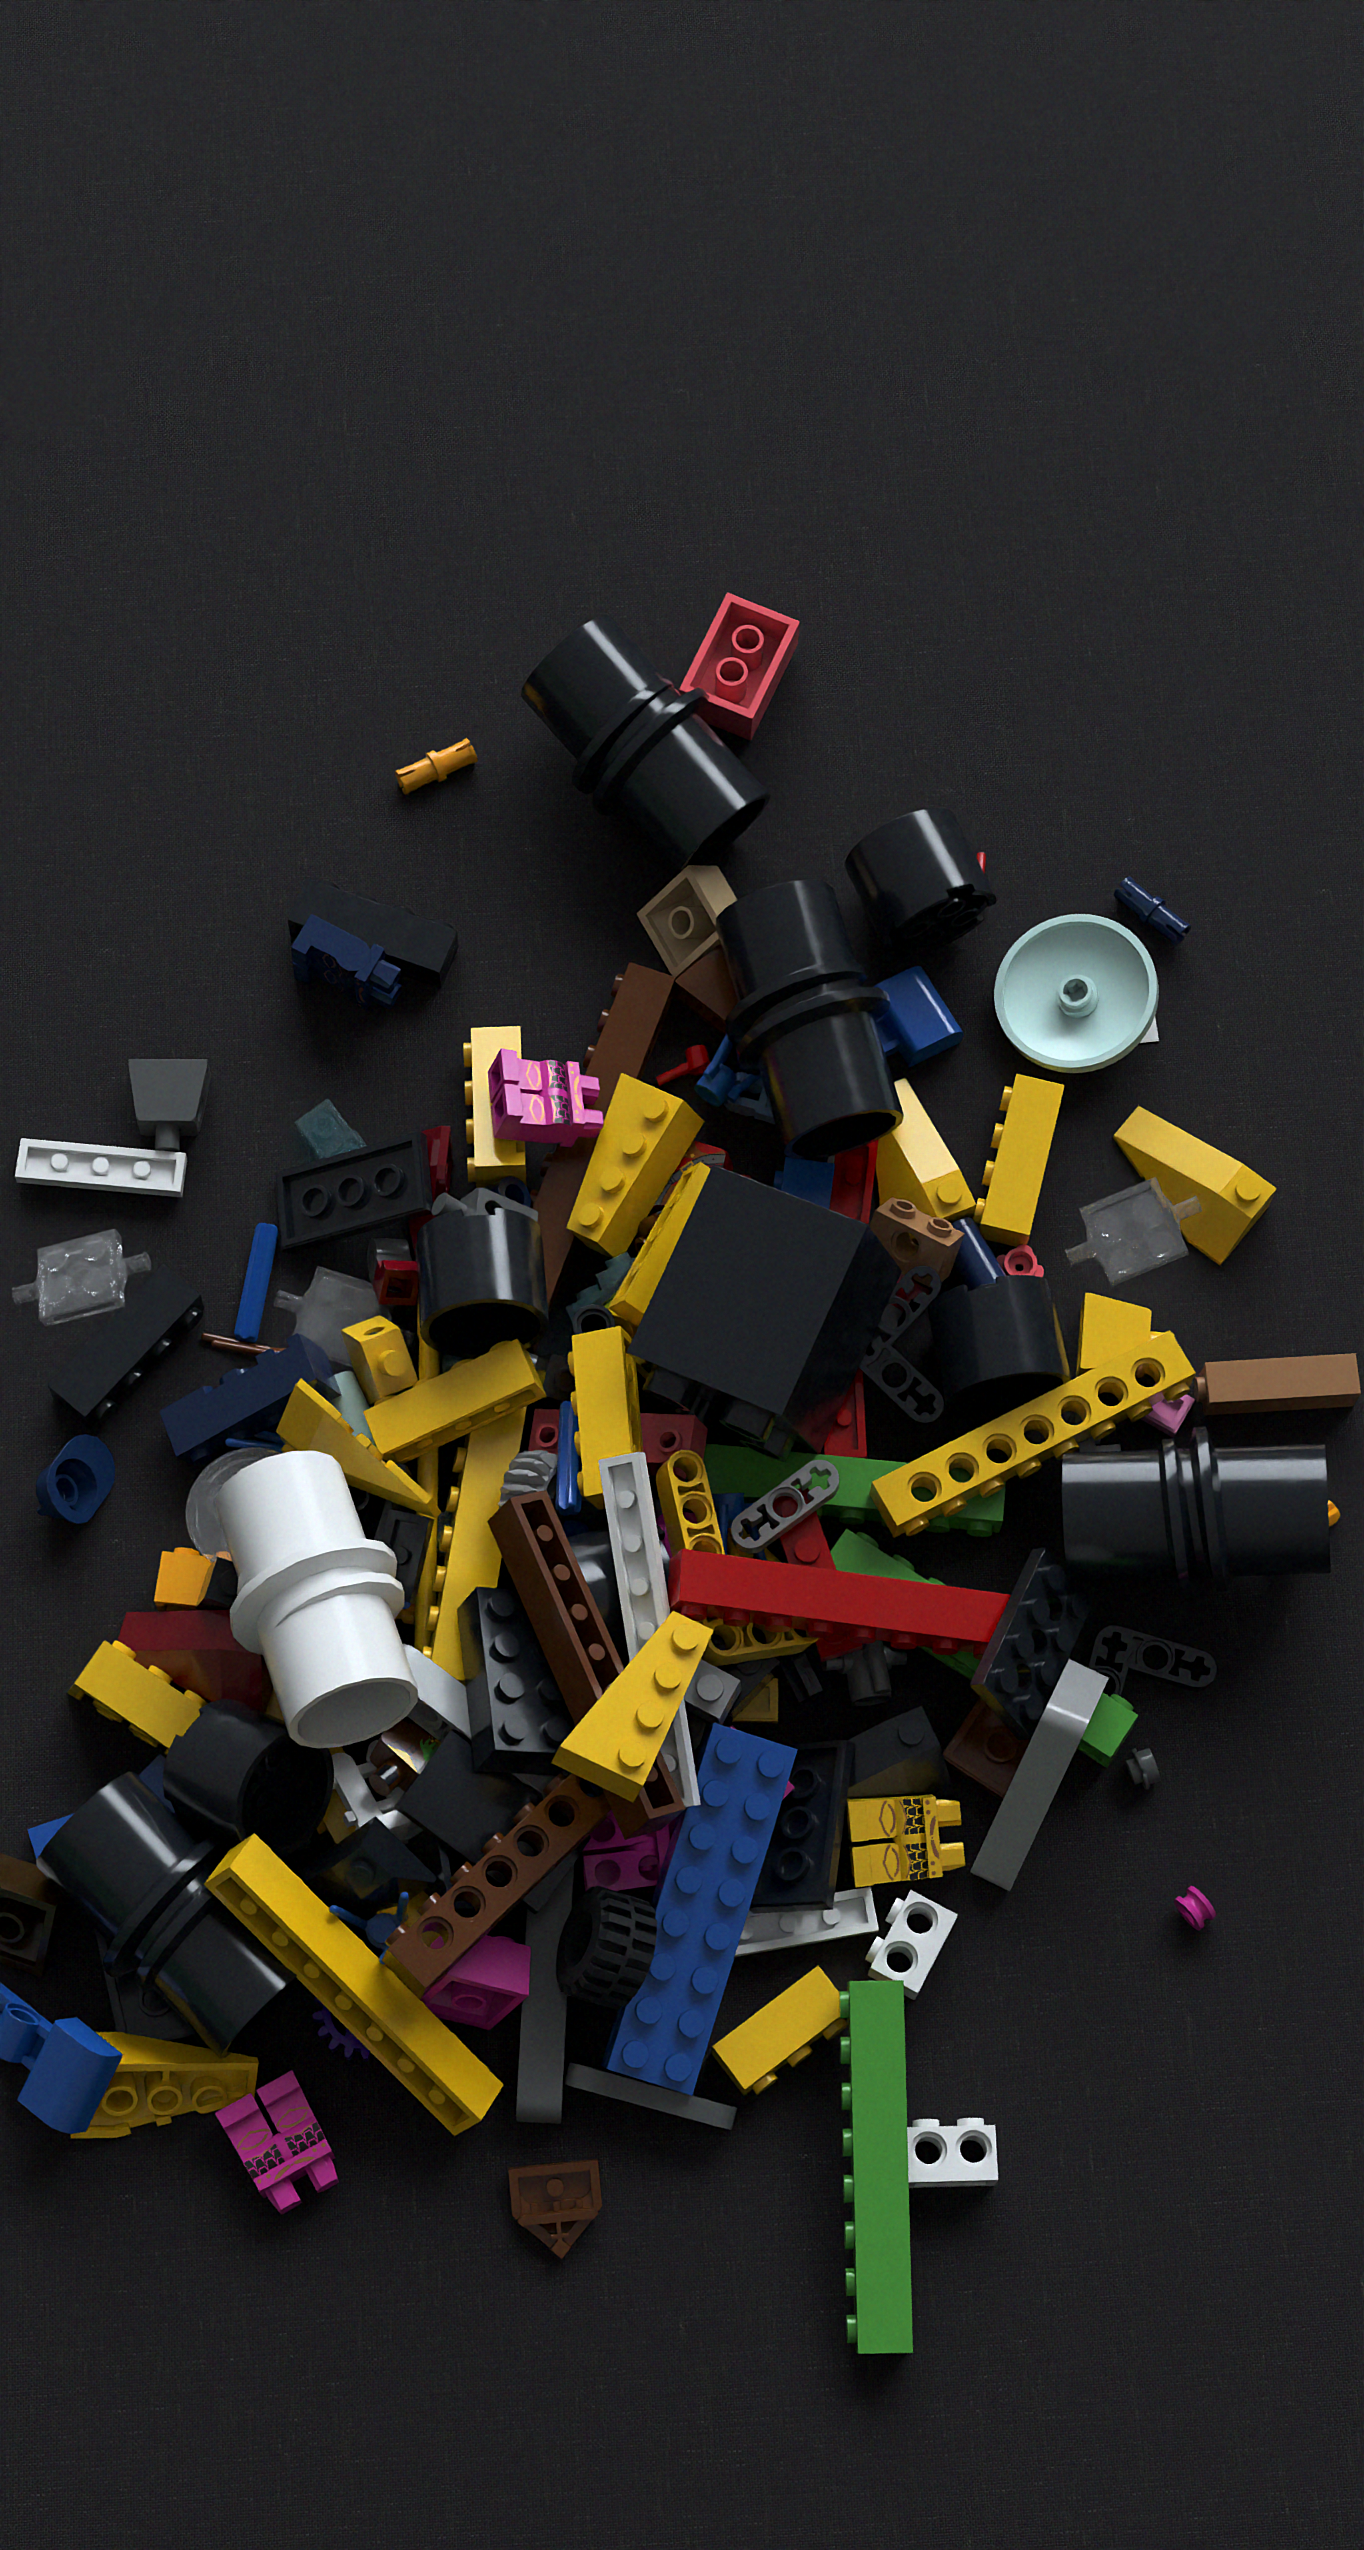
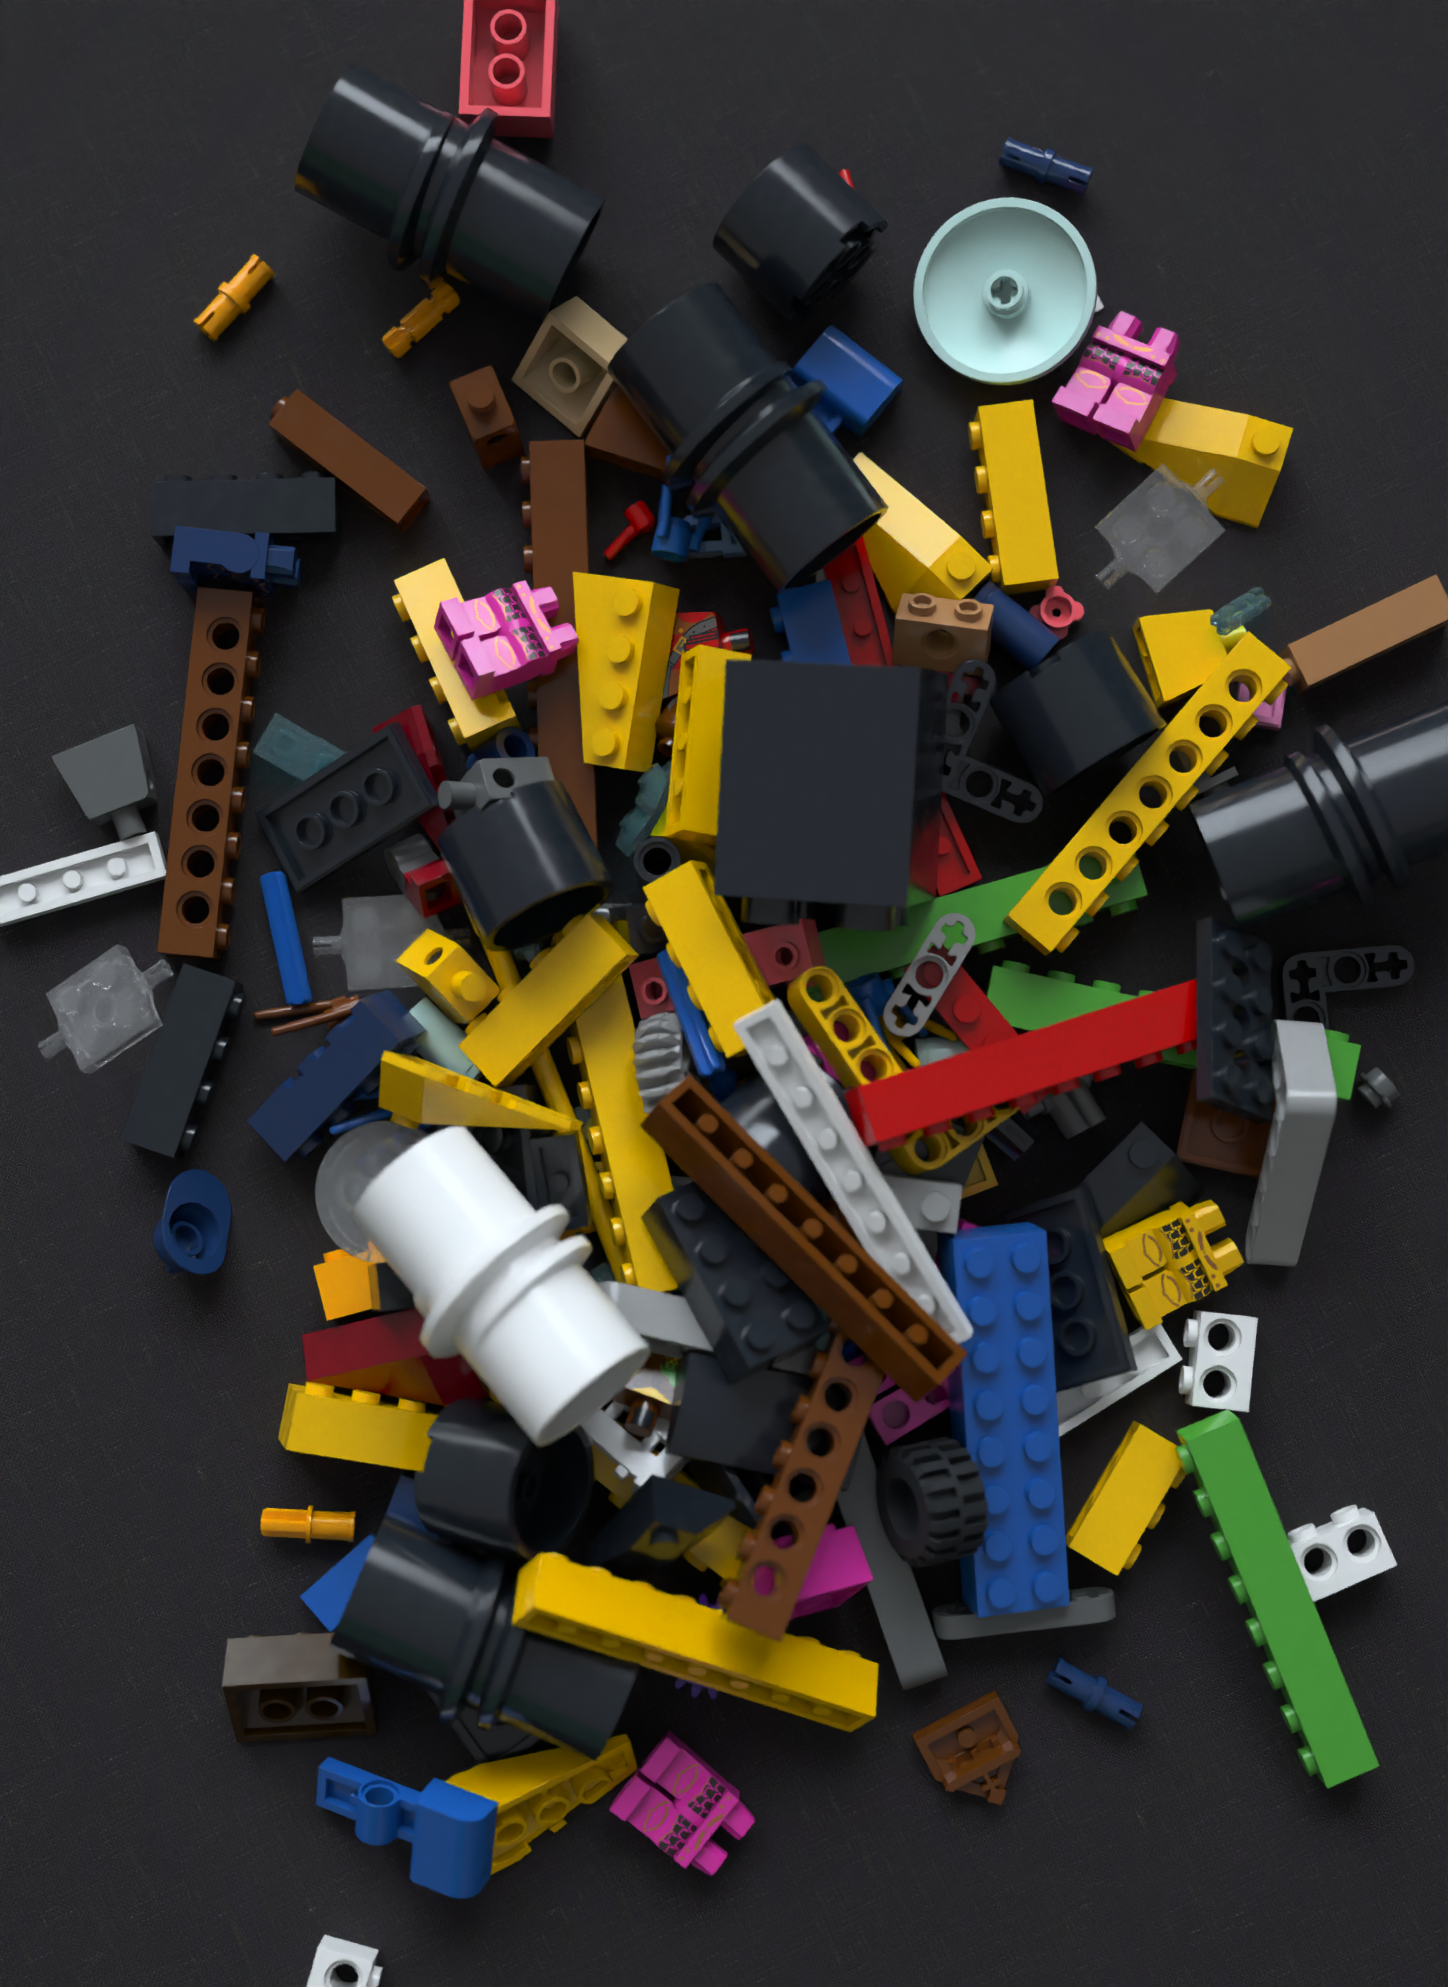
camera: 20 degrees left, 15 degrees up
blue plant [329,1892,409,1965] -> none
yellow wedge [551,1611,714,1802] -> none
none -> reddish brown brick [157,587,266,962]
none -> light orange axle [260,1505,356,1543]
none -> reddish brown brick [268,389,431,534]
none -> light orange axle [382,282,460,358]
none -> reddish brown torso [449,365,525,471]
none -> dark blue pin [1045,1657,1143,1731]
none -> dark pink hips [1052,311,1181,452]
none -> clear light blue axle [1210,587,1271,636]

